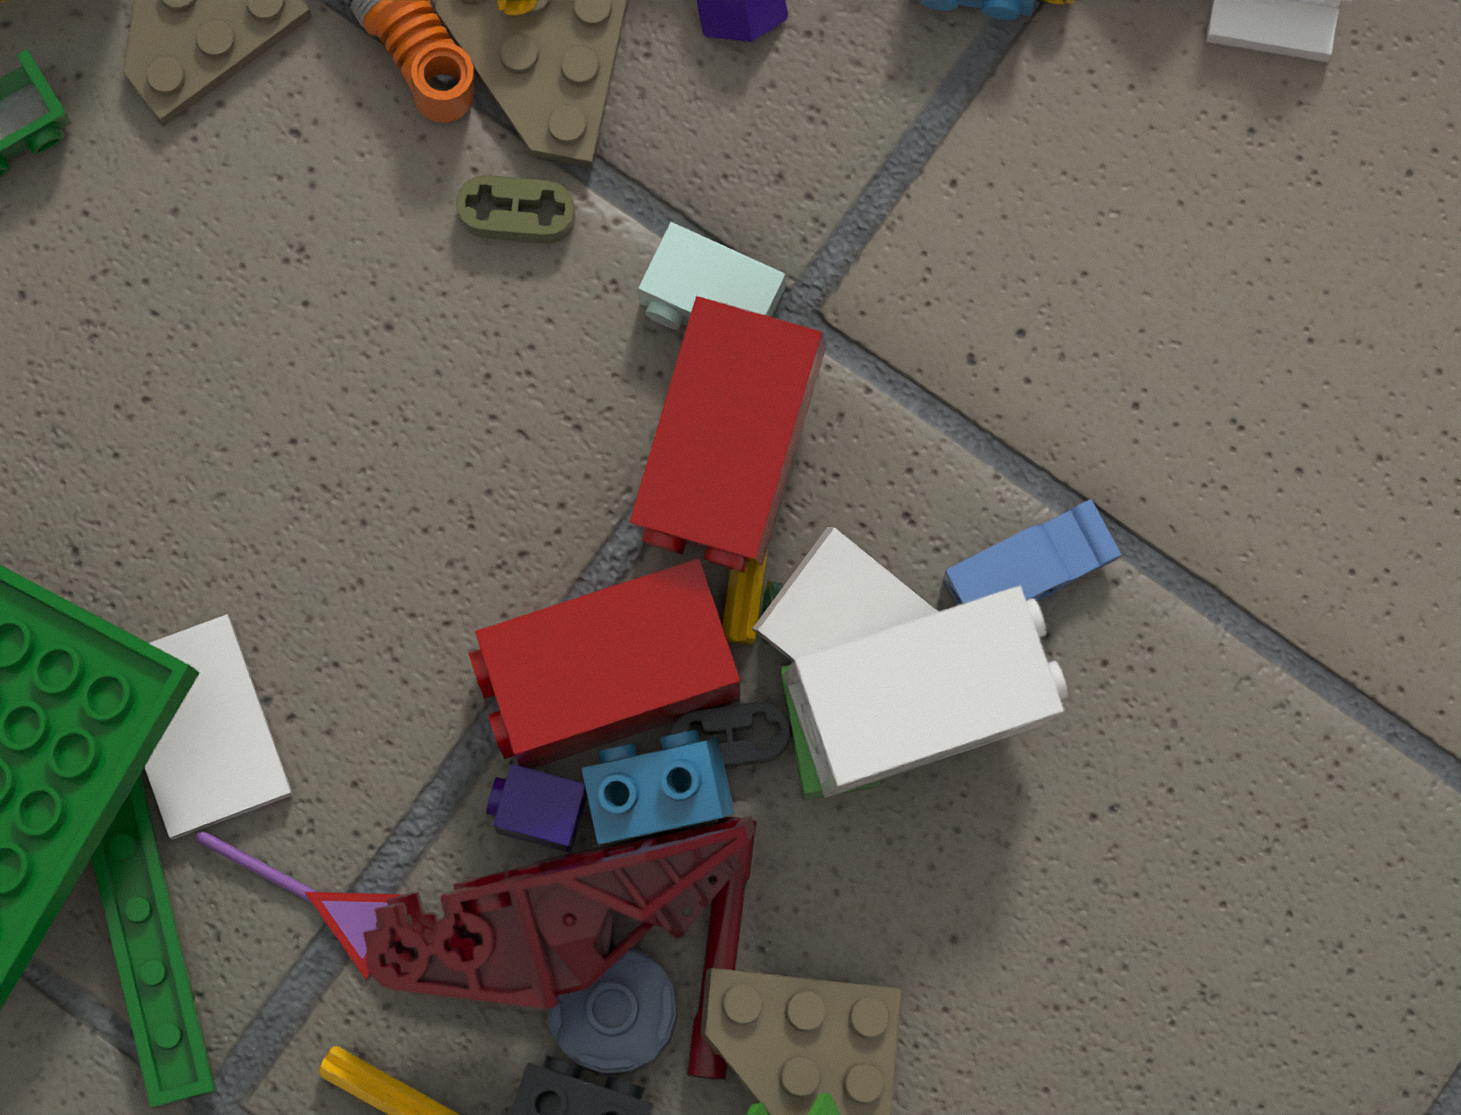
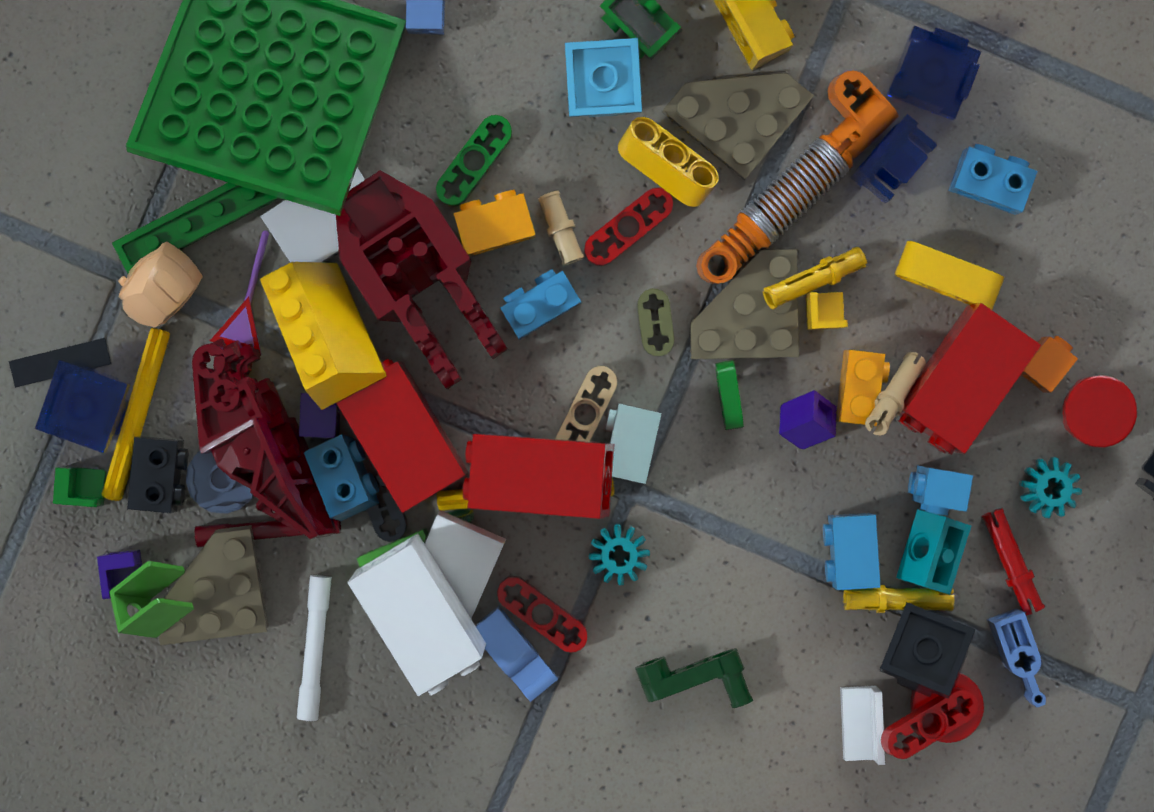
camera: 75 degrees right, 10 degrees up
none -> light nougat helmet [118,242,203,328]
none -> yellow slope [260,262,387,410]
none -> white piece [297,575,332,721]
none -> dark red connector [336,170,508,389]
none -> green beam [436,115,512,207]
none -> light orange brick [453,190,536,257]
none -> red beam [497,576,587,653]
none -> dark azure brick [500,269,581,340]
none -> tan pin [538,190,585,266]
none -> tan beam [555,366,617,442]
none -> medium azure panel [565,38,642,117]
none -> red beam [584,188,673,266]
none -> teal gear [589,524,650,586]
none -> yellow beam [618,117,719,207]
none -> dark green beam [635,648,753,708]
none -> green beam [715,360,744,430]

